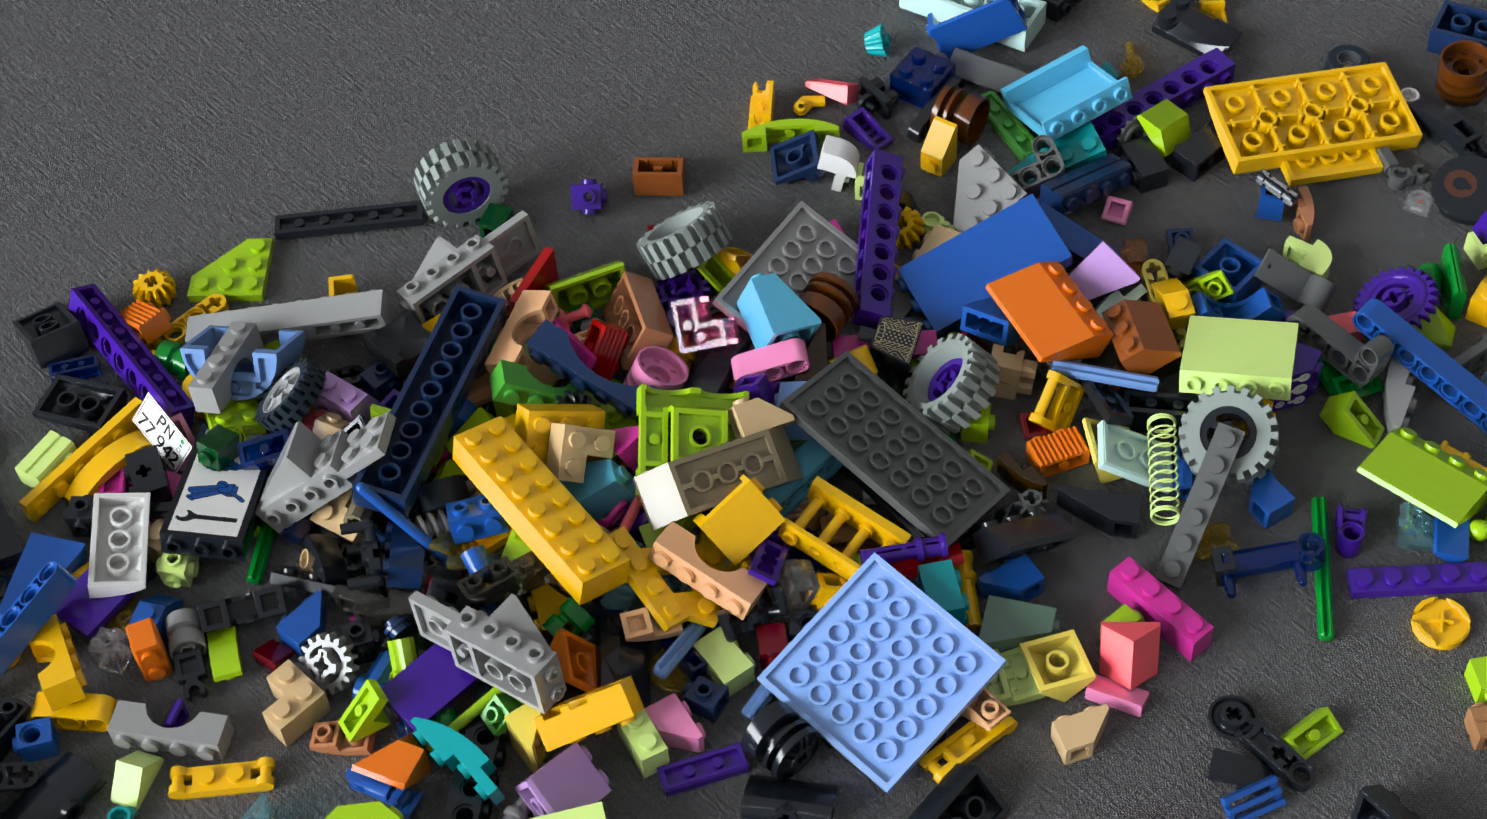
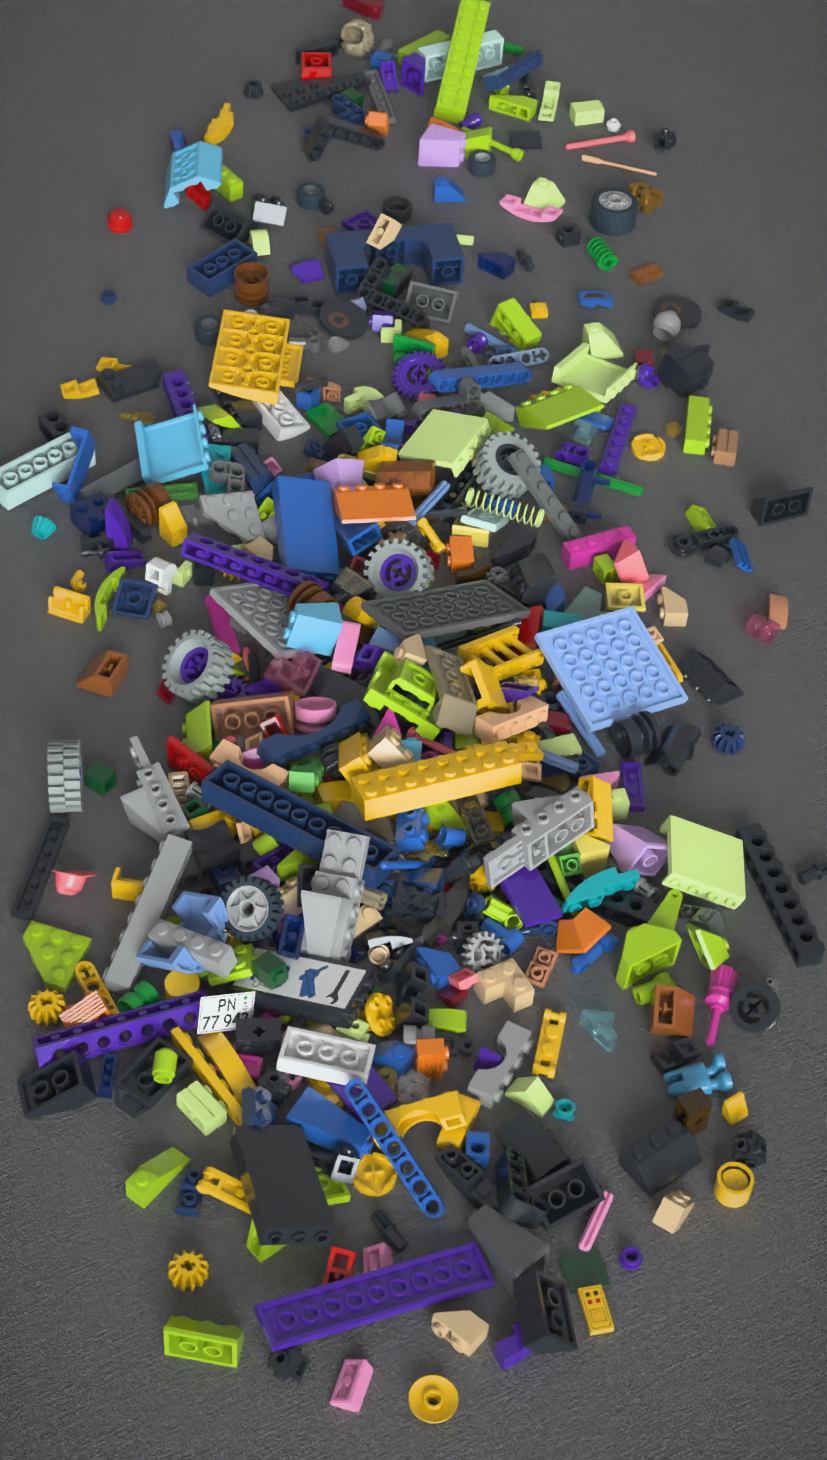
camera: 80 degrees left, 5 degrees down
lime slope [338,679,390,743] -> none
dark purple brick [571,179,608,214] -> none
slope [805,78,859,105] -> none
dark purple pin [860,532,949,565] -> none
none -> coral piece [51,870,98,895]
none -> dark purple slope [105,498,133,551]
none -> clear yellow plate [152,600,168,613]
none -> lime brick [152,1048,178,1084]
none -> light grey bush [156,610,172,629]
none -> dark blue slope [242,1086,278,1127]
none -> white slope [252,390,310,441]
none -> green piece [306,402,345,440]
none -> yellow plate [358,992,397,1037]
none -> coral plate [448,968,479,990]

